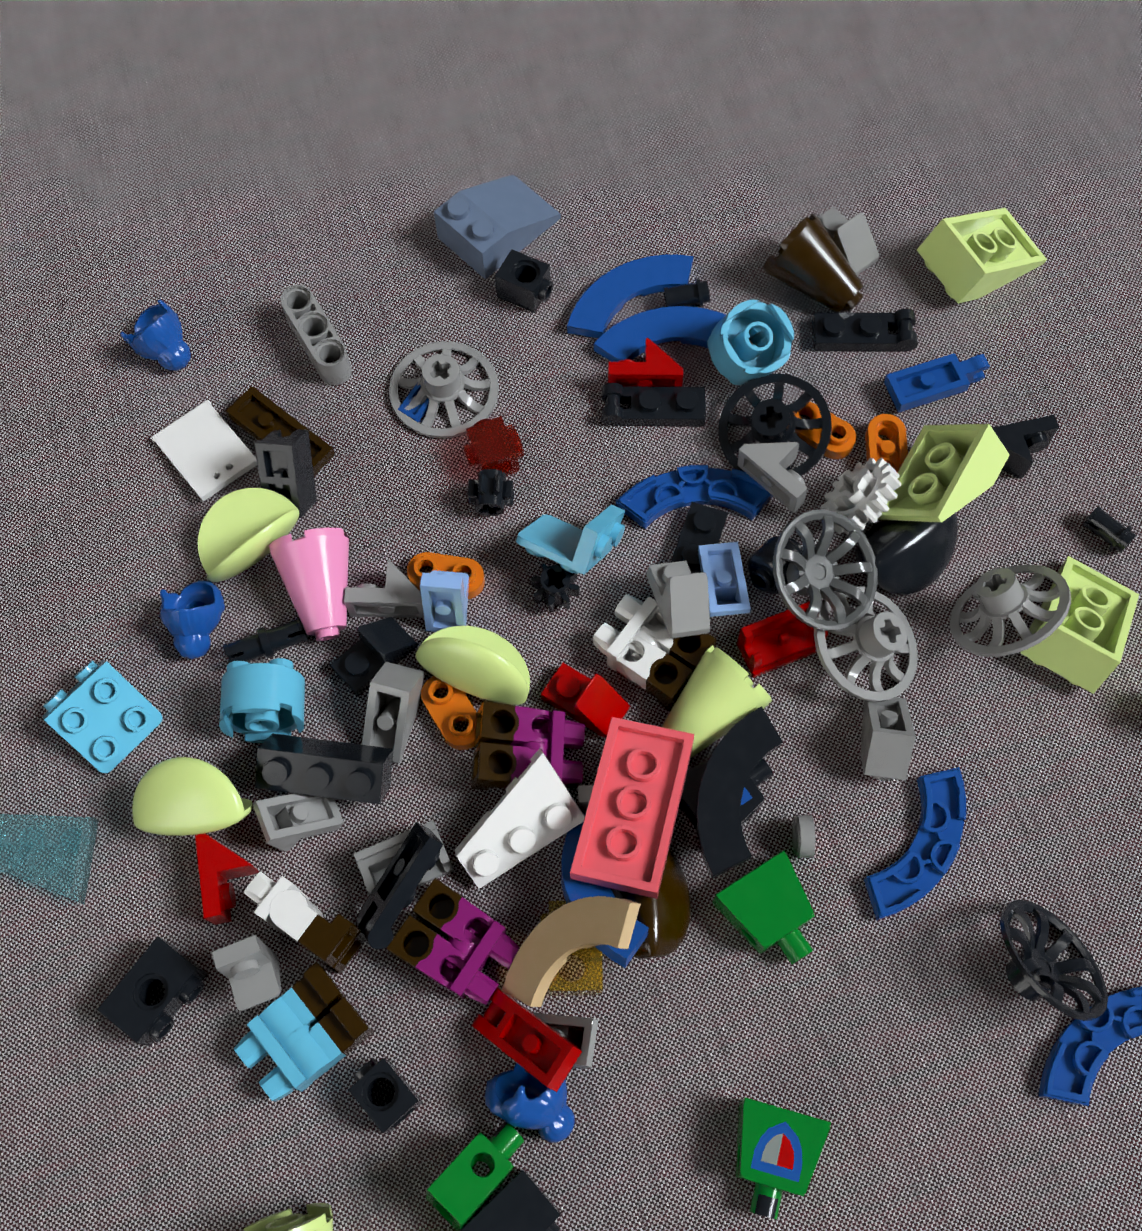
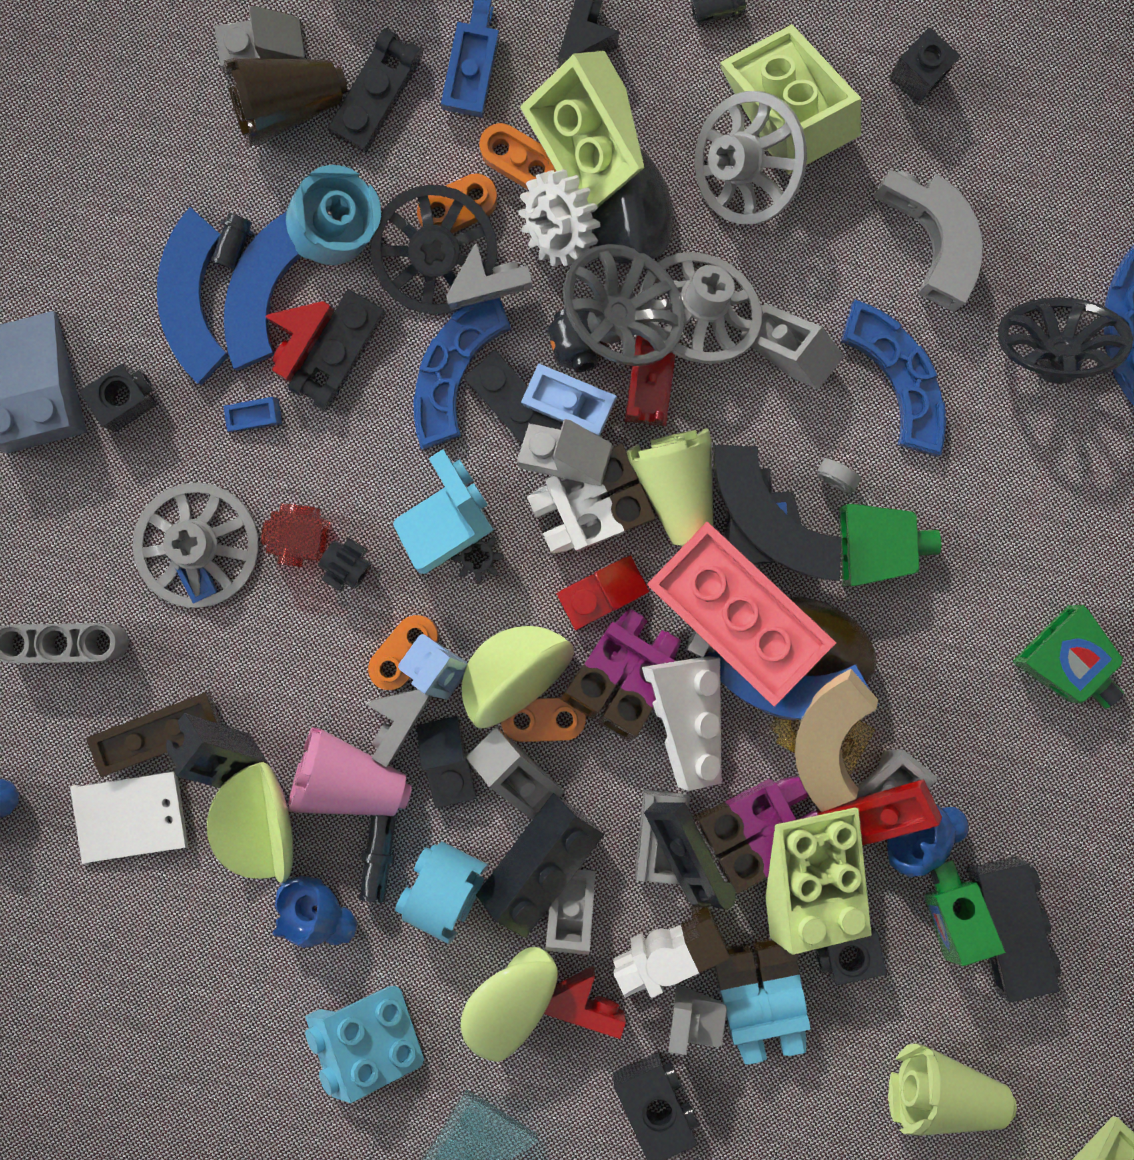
camera: 60 degrees left, 20 degrees up
none -> blue piece [223,397,282,432]
none -> yellowish green slope [766,808,872,955]
none -> light grey arch [873,169,983,312]

